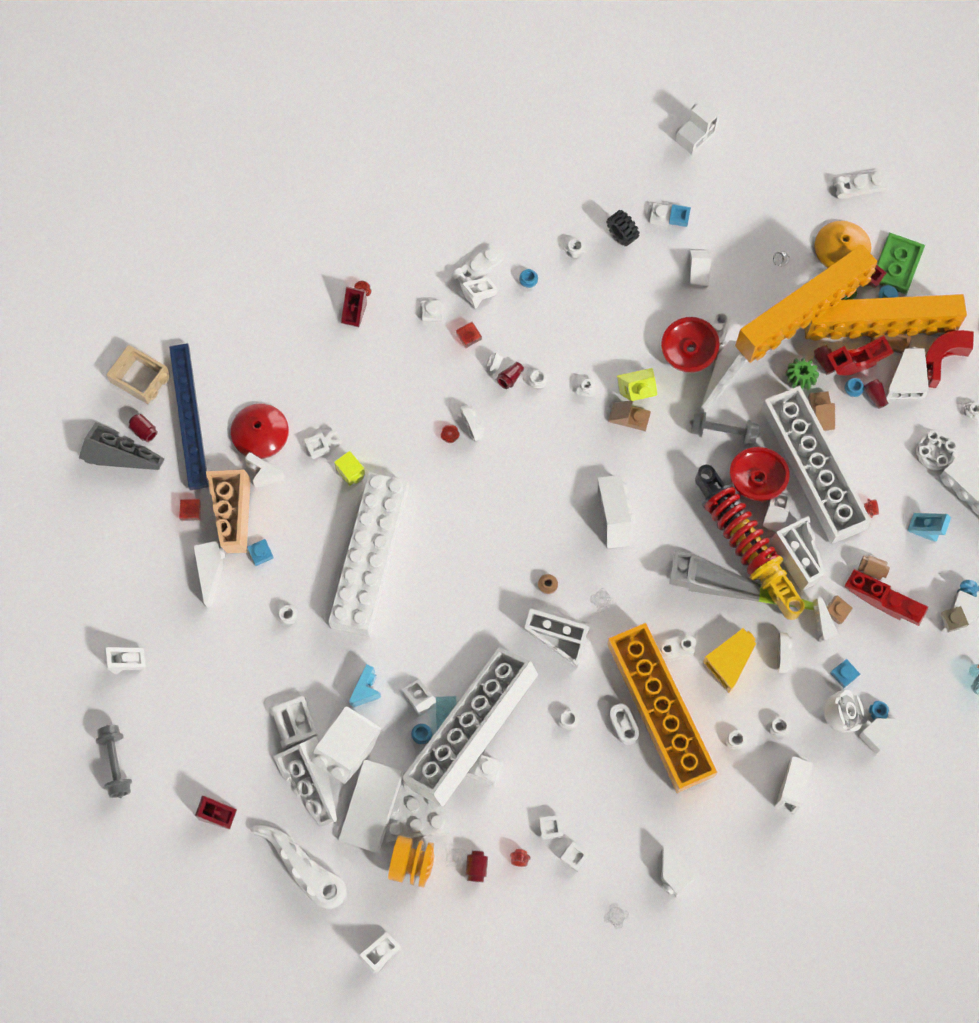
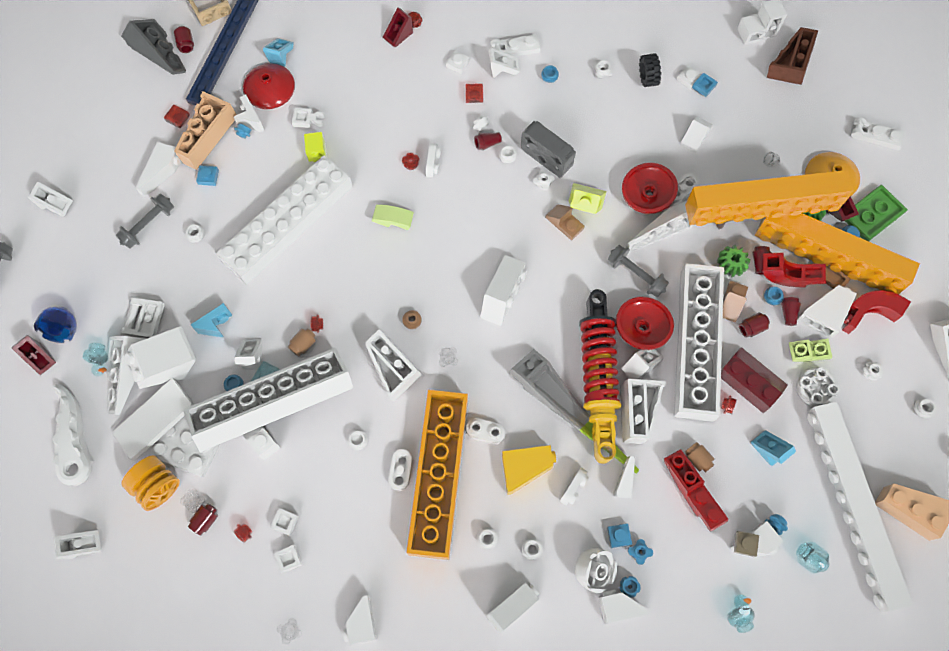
camera: 30 degrees right, 0 degrees up
medium nougat plate [827,595,853,624] -> none
none -> clear blue cylinder [33,307,77,343]
none -> clear light blue animal [82,343,108,376]
none -> dark grey piece [115,193,174,249]
none -> dark azure plate [234,123,251,139]
none -> medium azure slope [263,38,294,67]
none -> medium nougat brick [287,328,316,357]
none -> clear red plate [310,314,323,333]
none -> yellowish green slope [372,205,414,230]
none -> dark grey axle [521,121,576,178]
none -> dark azure plate [628,539,653,565]
none -> dark red slope [721,347,788,413]
none -> dark red brick [739,312,770,338]
none -> copper wedge [767,27,818,85]
none -> yellowish green slope [789,339,832,362]

